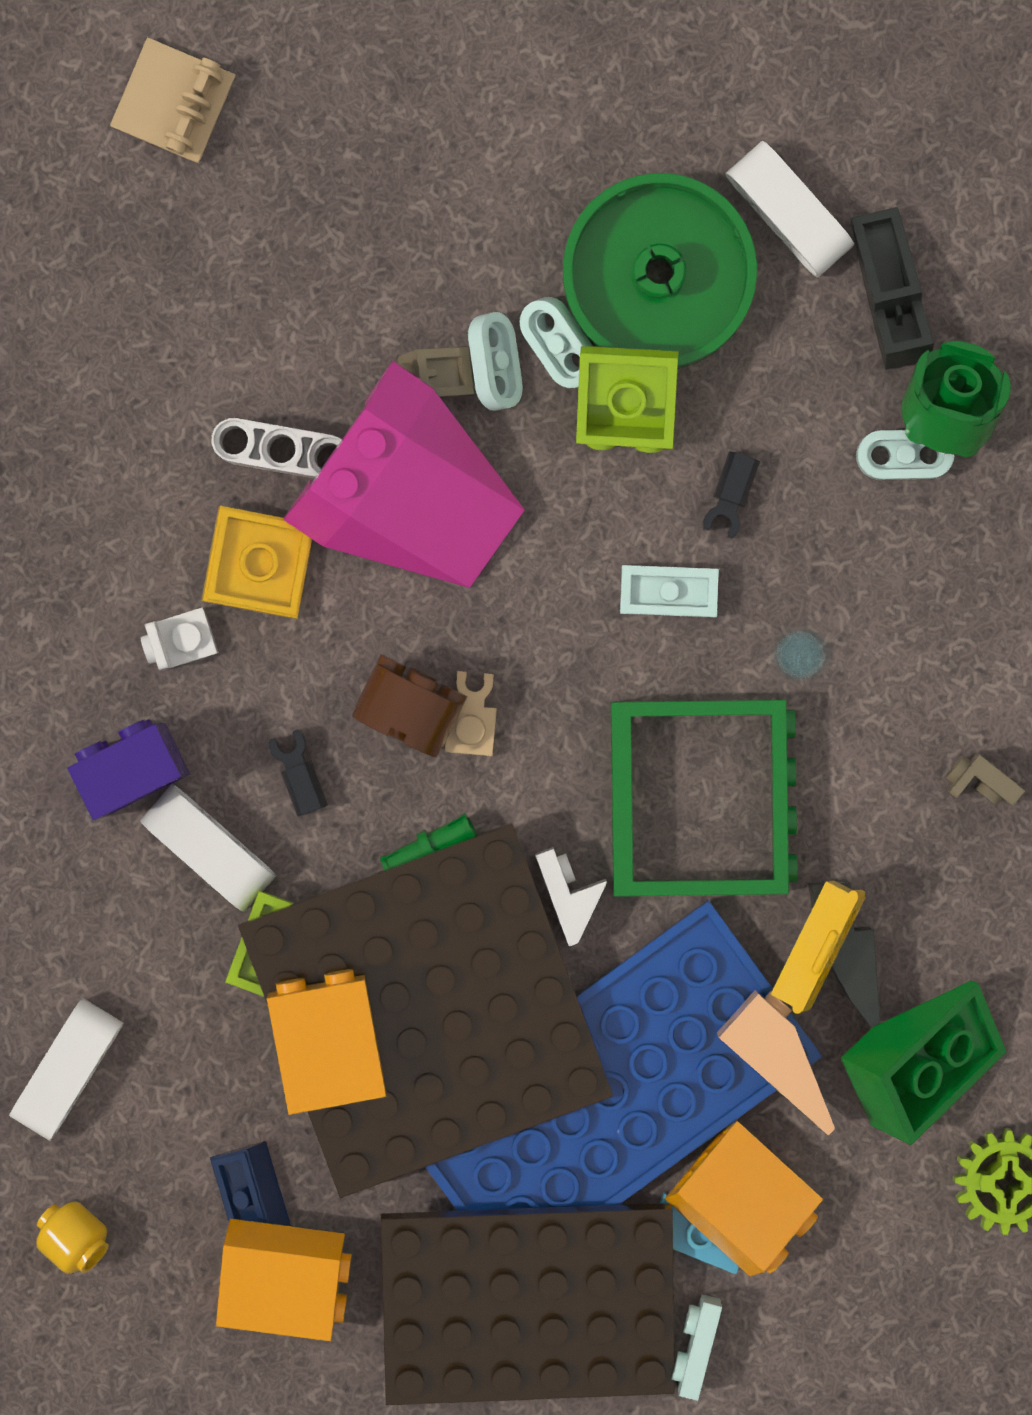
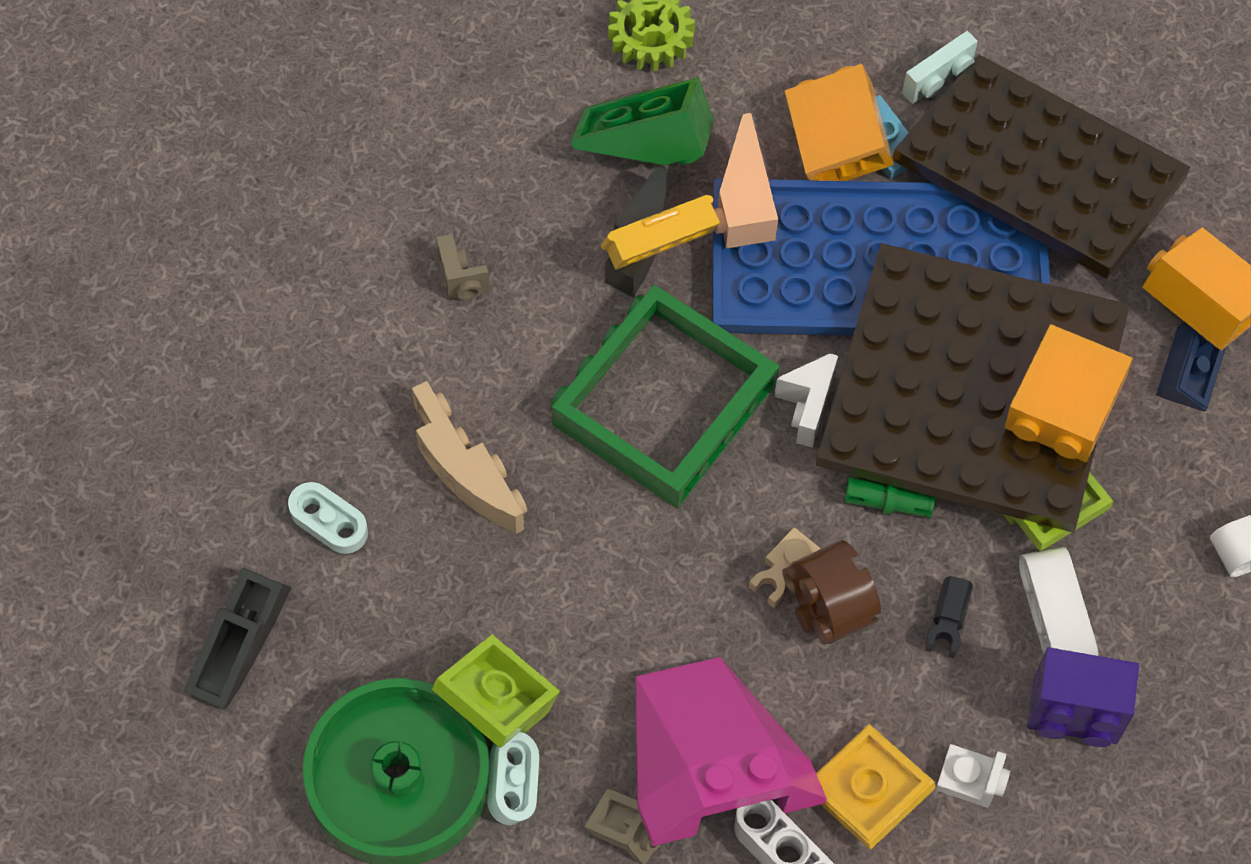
camera: 145 degrees left, 25 degrees down
light aqua plate [468,312,523,411] -> none
light aqua plate [620,565,719,618] -> none
black bar [703,451,760,539] -> none
white beam [725,141,854,277] -> none
clear light blue piece [775,631,824,679] -> none
green brick [901,341,1011,457] -> none
none -> tan slope [412,381,528,534]

